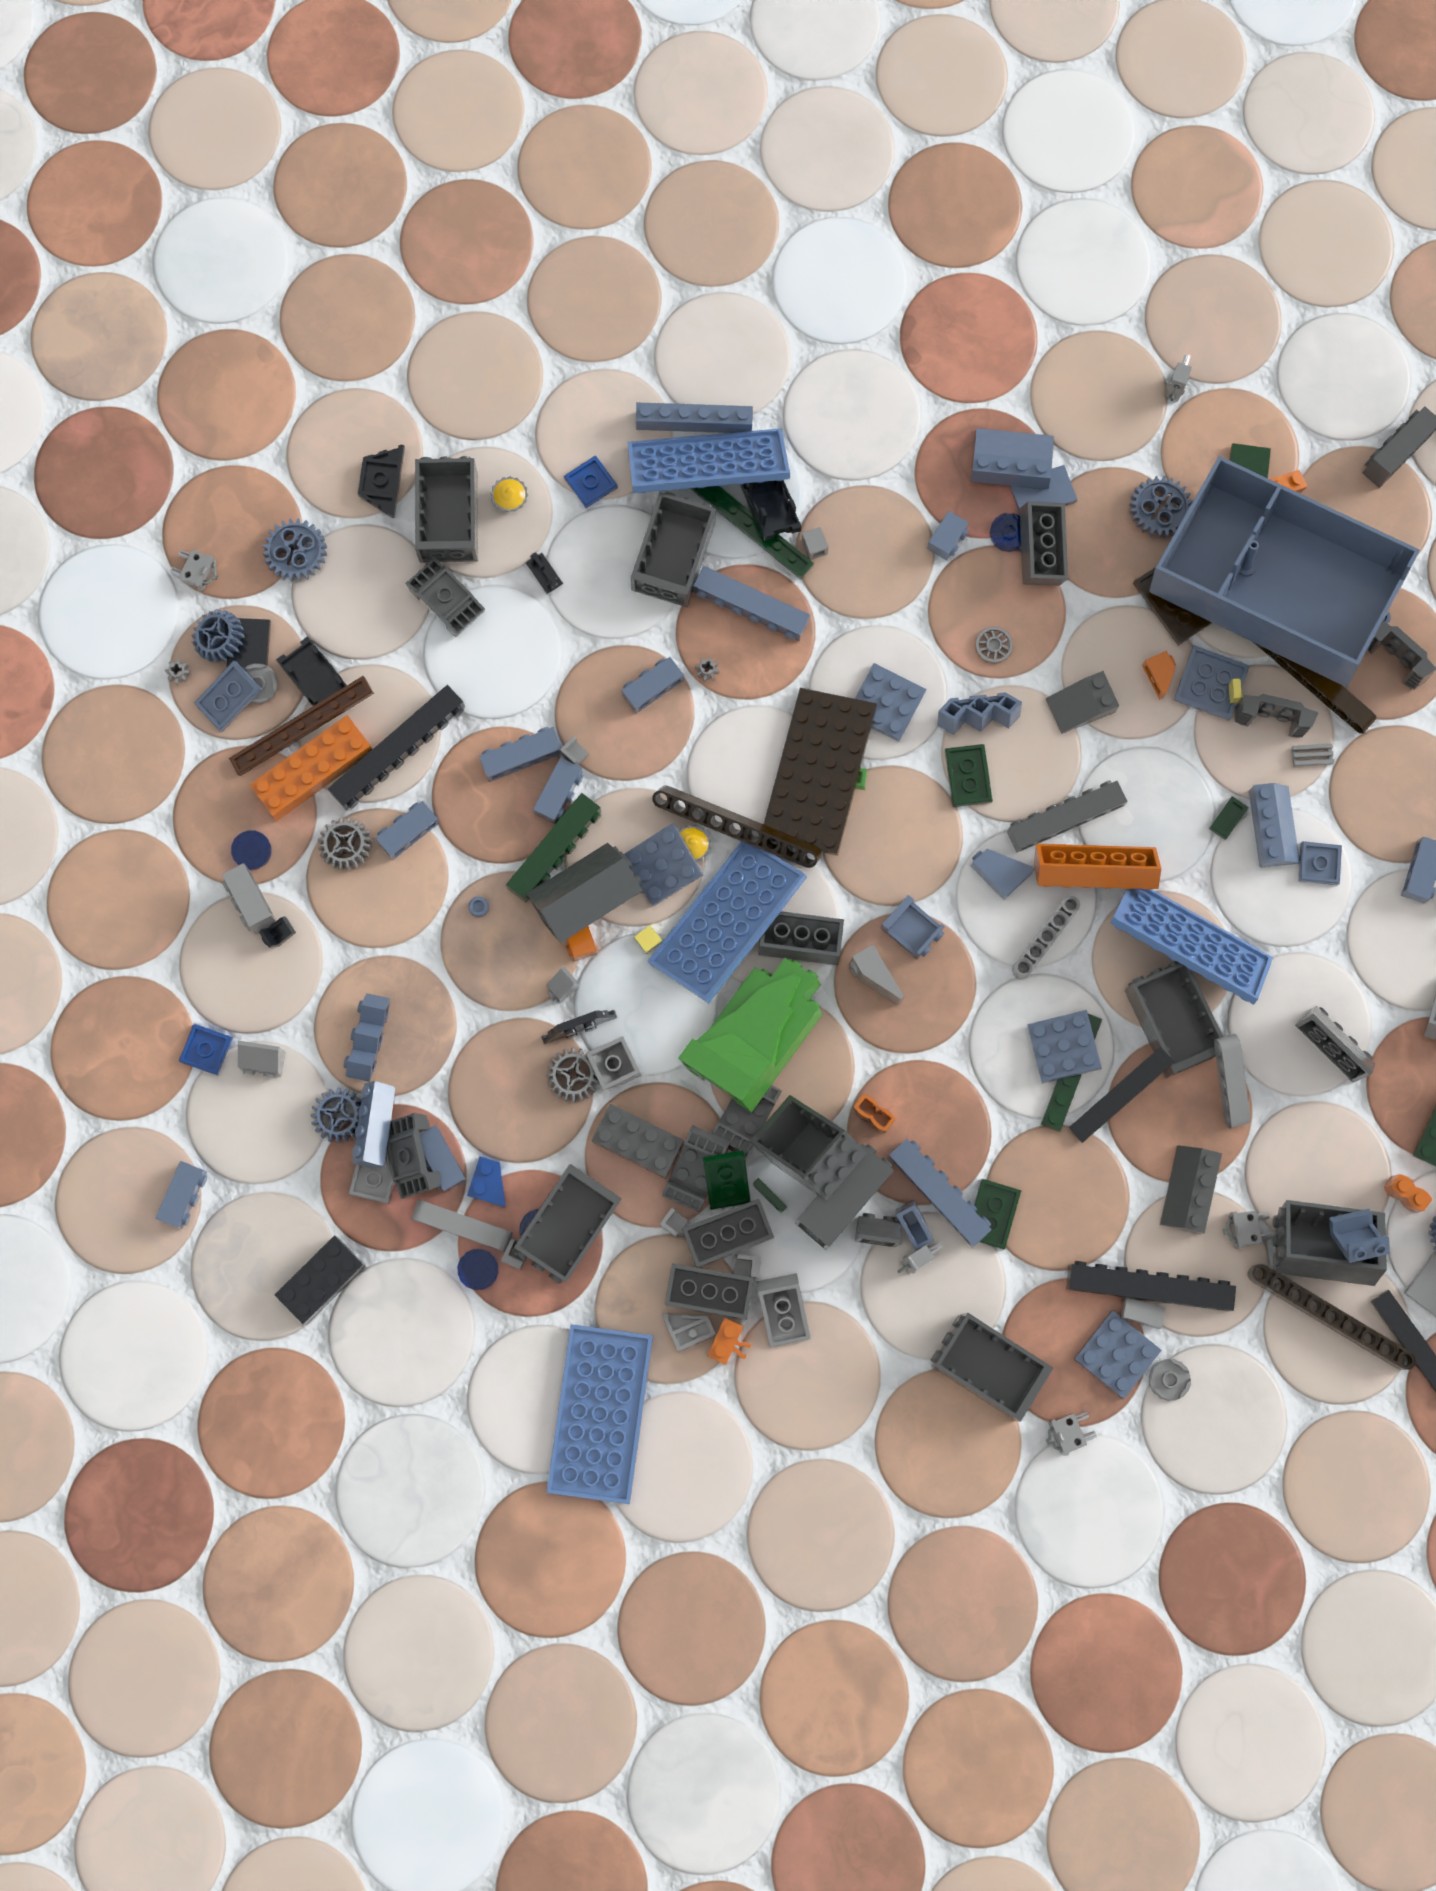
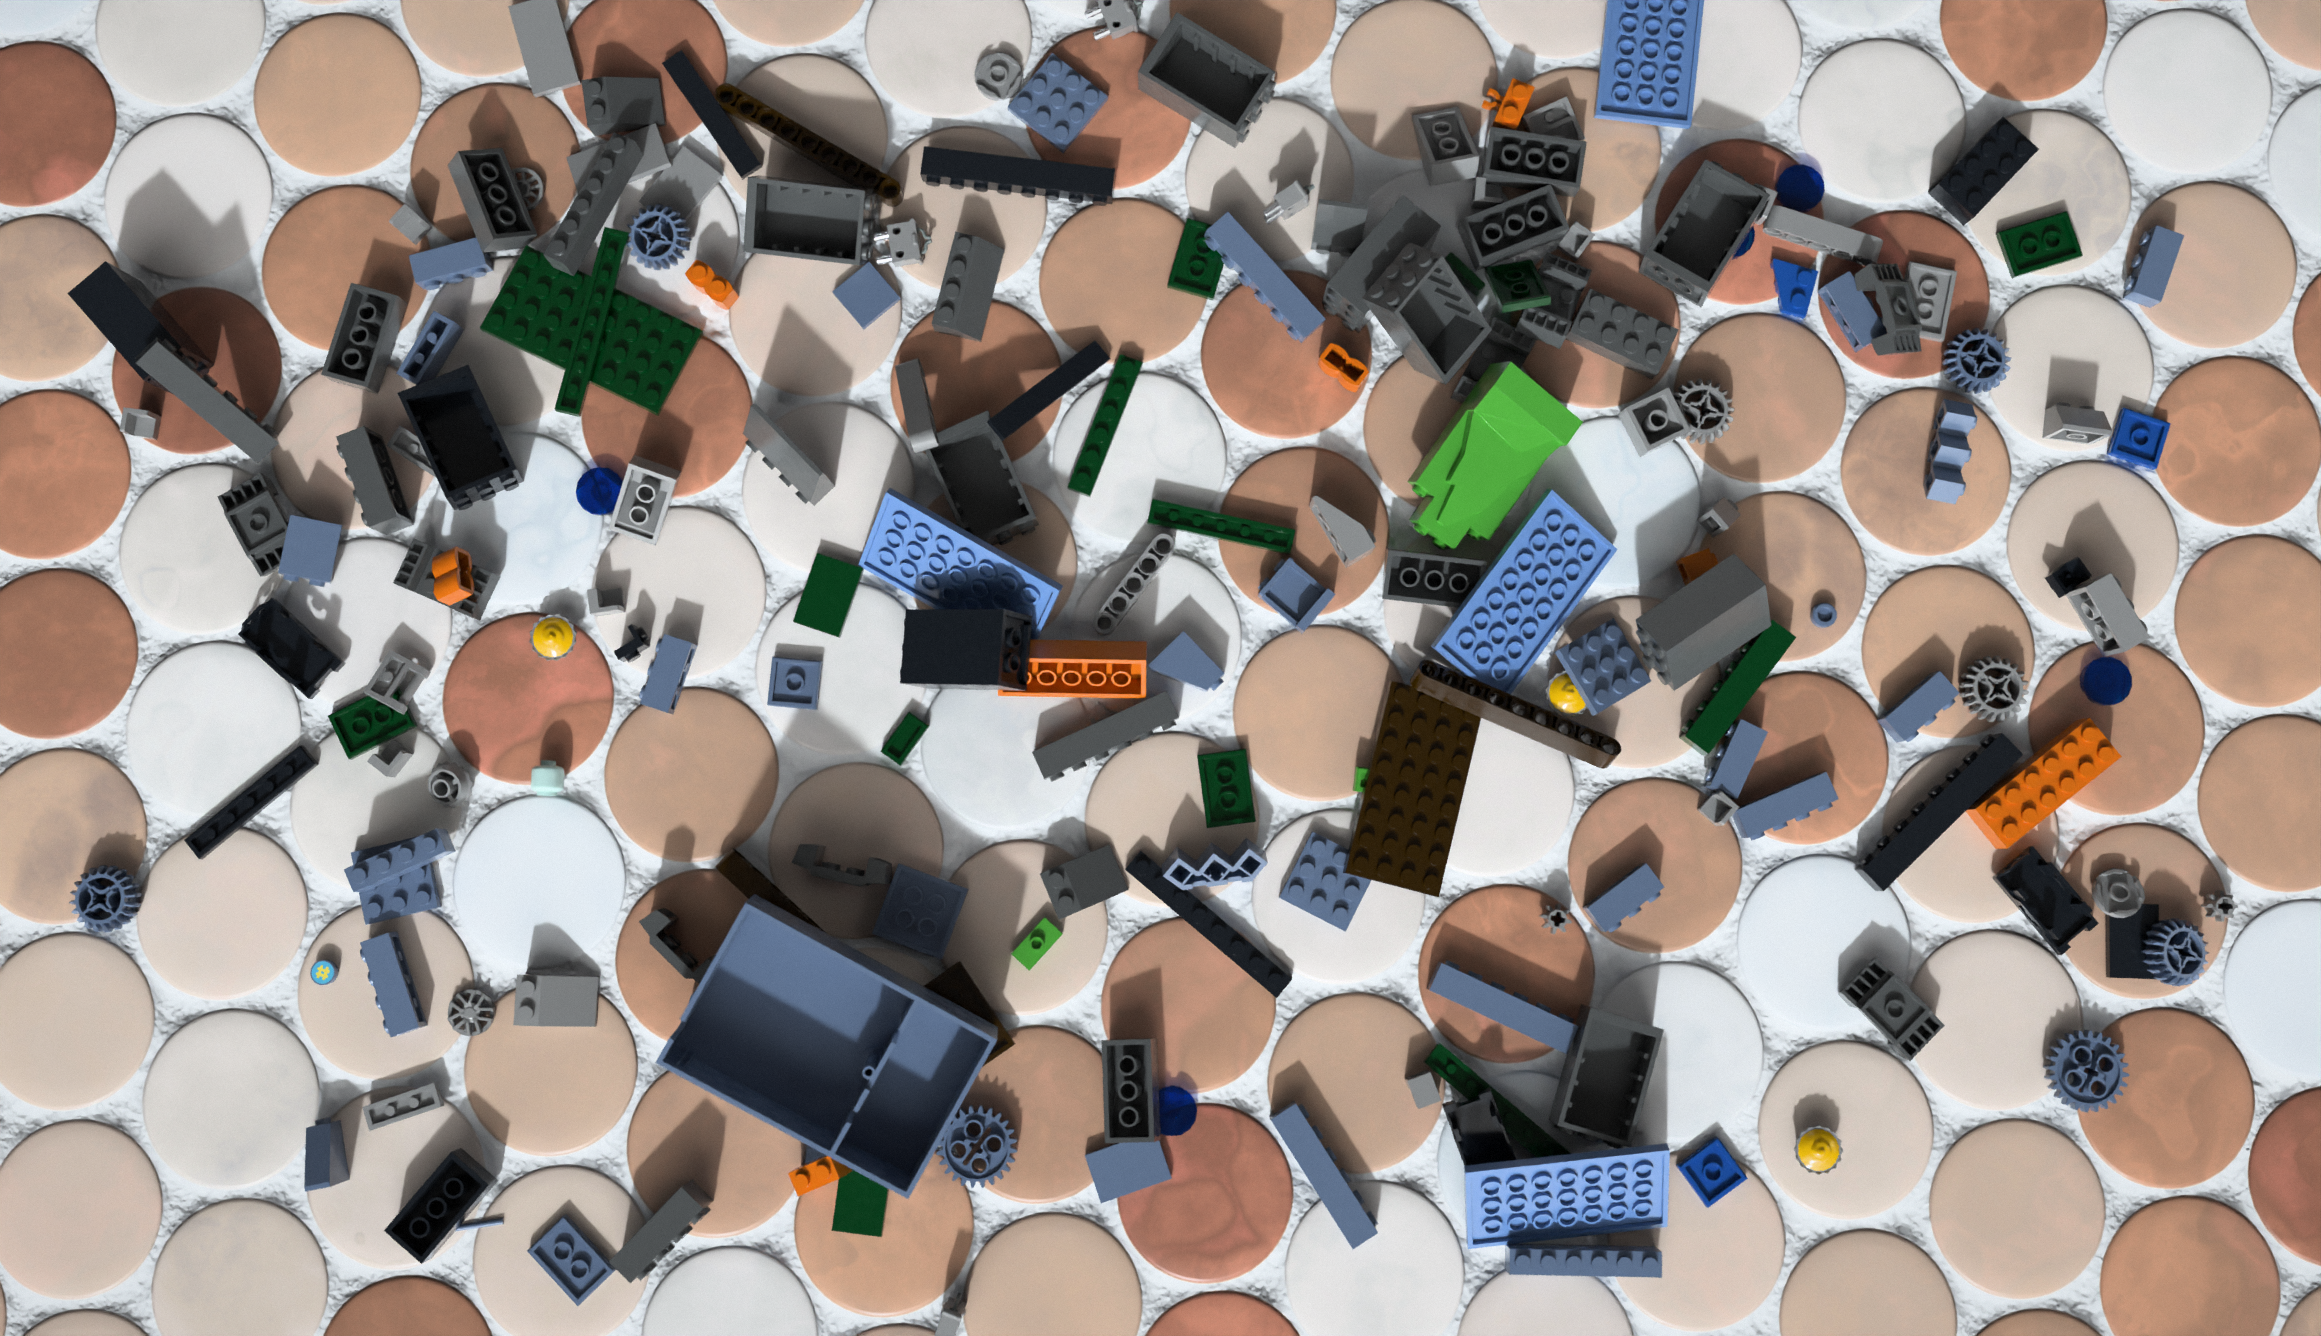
camera: 175 degrees left, 5 degrees up
light grey piece [170,550,218,592] -> none
sand blue tile [194,661,262,732] -> none
reddish brown tile [229,676,375,776] -> none
brick [352,1081,396,1169] -> none
black wing [358,444,405,518] -> none
dark grey container [415,456,478,563] -> none
black hinge [526,552,563,594] -> none
black wing [542,1010,617,1045] -> none
light yellow tile [634,925,662,954] -> none
sand blue slope [896,1200,934,1250] -> none
sand blue brick [927,511,969,561] -> none
sand blue slope [971,428,1054,489] -> none
light grey wheel [976,627,1013,664] -> none
sand blue plate [1027,1010,1102,1084] -> none
light grey tile [1121,1297,1165,1329] -> none
orange slope [1142,650,1176,700] -> none
light yellow tile [1228,679,1242,704] -> none
sand blue slope [1249,783,1300,868] -> none
light grey tile [1292,744,1334,767] -> none
sand blue panel [1329,1209,1390,1263] -> none
none -> dark green tile [793,553,864,638]
none -> sand blue tile [832,262,901,329]
none -> black container [900,609,1032,691]
none -> bright green plate [1012,917,1063,971]
none -> black plate [1125,851,1292,998]
none -> dark green plate [1147,499,1295,555]
none -> sand blue brick [1270,1101,1378,1249]
none -> dark green tile [1996,211,2083,279]

